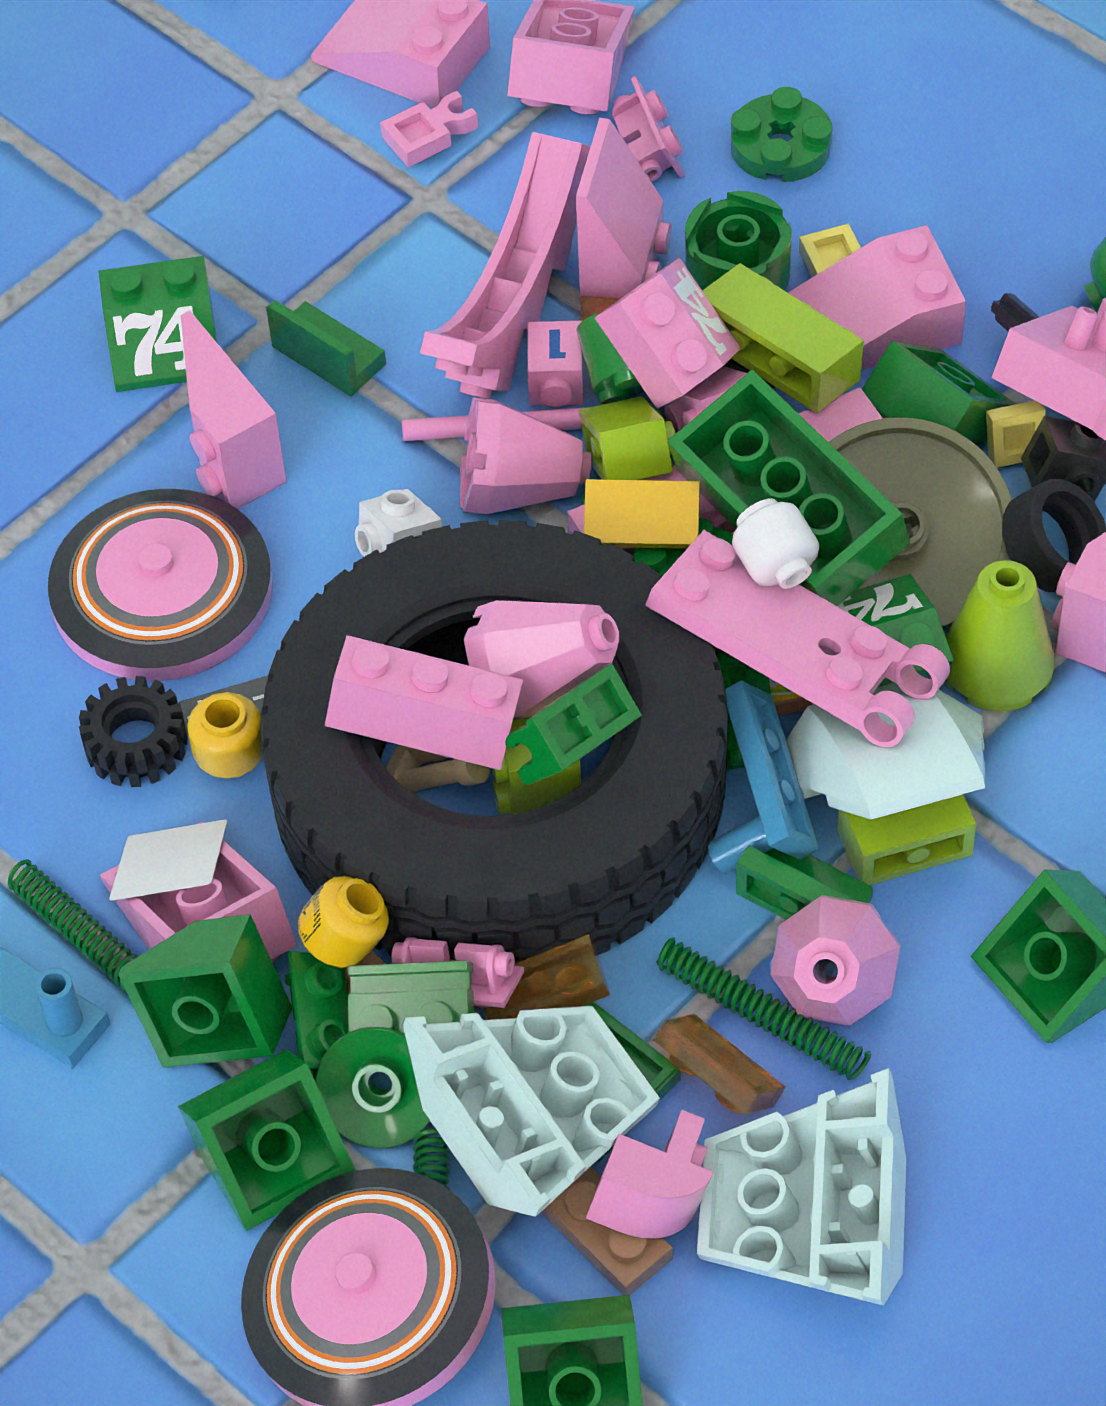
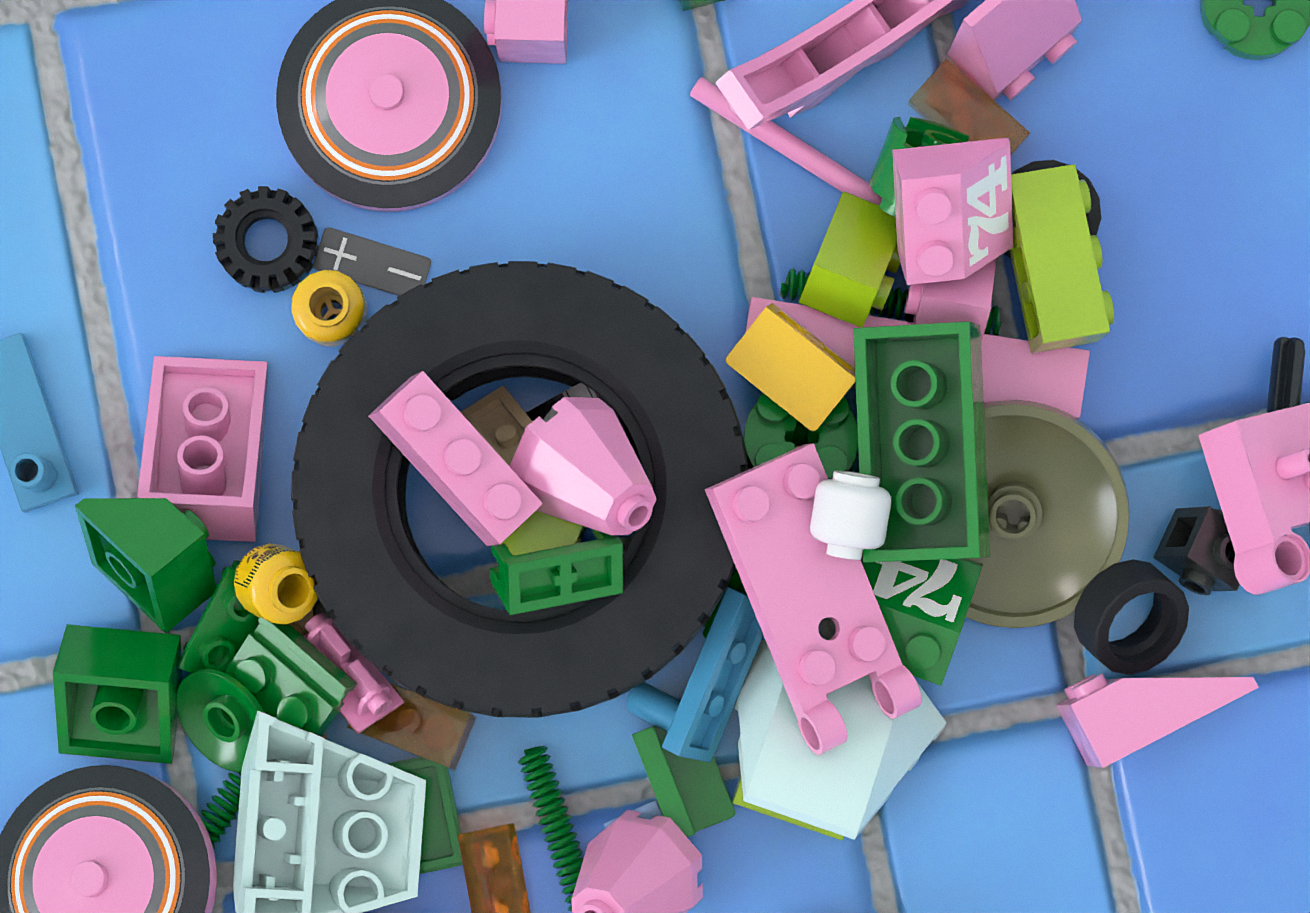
camera: 30 degrees right, 30 degrees up
green piece [7,859,137,995] -> none
white sticker [109,820,227,901] -> none
white brick [355,489,442,557] -> none
bright pink cone [459,397,591,514] -> none
bright pink brick [528,321,583,407] -> none
green brick [685,191,792,291] -> none
bright pink slope [787,225,966,370] -> none
light yellow plate [799,223,861,277] -> none
green slope [862,341,1016,446] -> none
lime cone [945,560,1055,712] -> none
light yellow plate [986,400,1046,468] -> none

